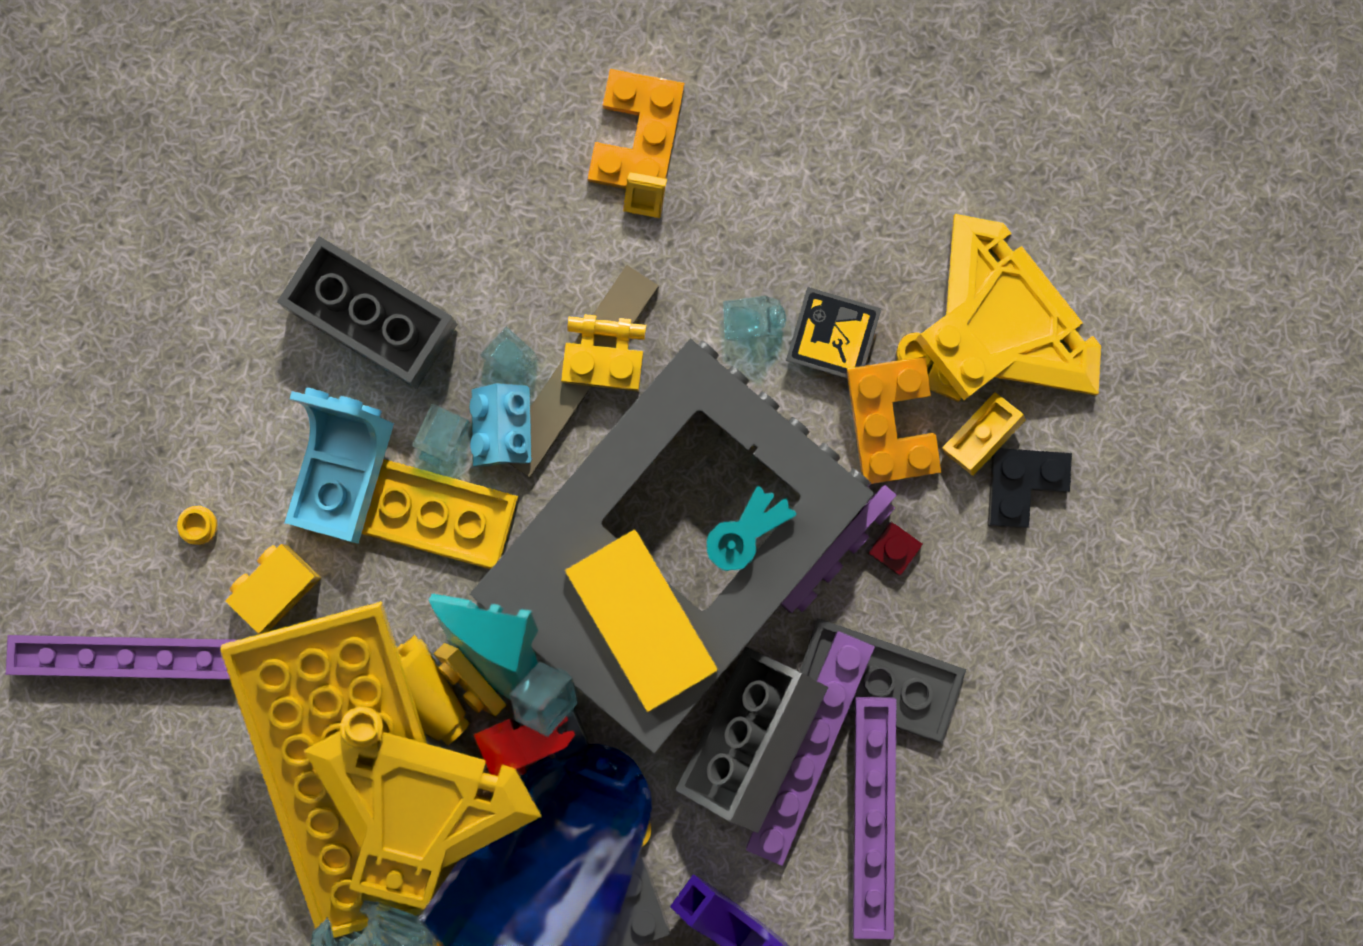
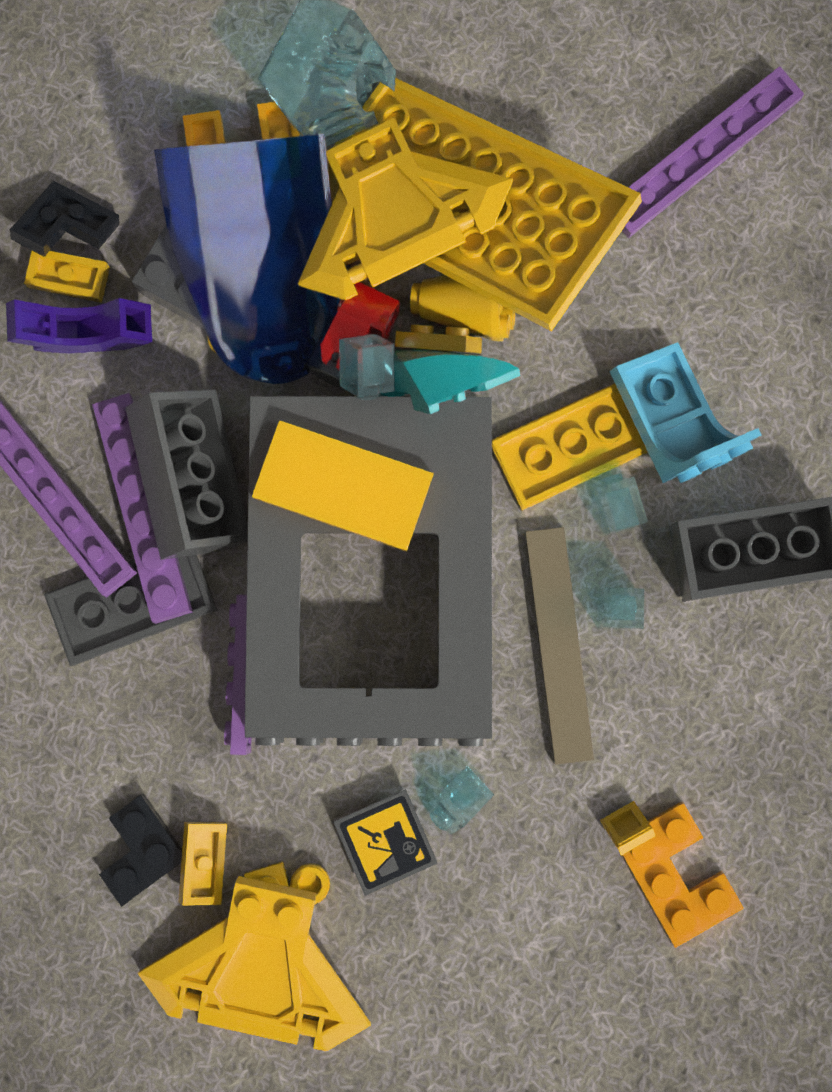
camera: 145 degrees right, 0 degrees up
yellow plate [177,506,218,545] -> none
yellow brick [225,544,321,634] -> none
yellow plate [341,707,383,749] -> none
medium azure bracket [469,383,531,467] -> none
yellow plate [561,314,646,392] -> none
teal piece [707,486,797,571] -> none
light orange plate [846,356,941,484] -> none
dark red plate [868,521,923,576] -> none

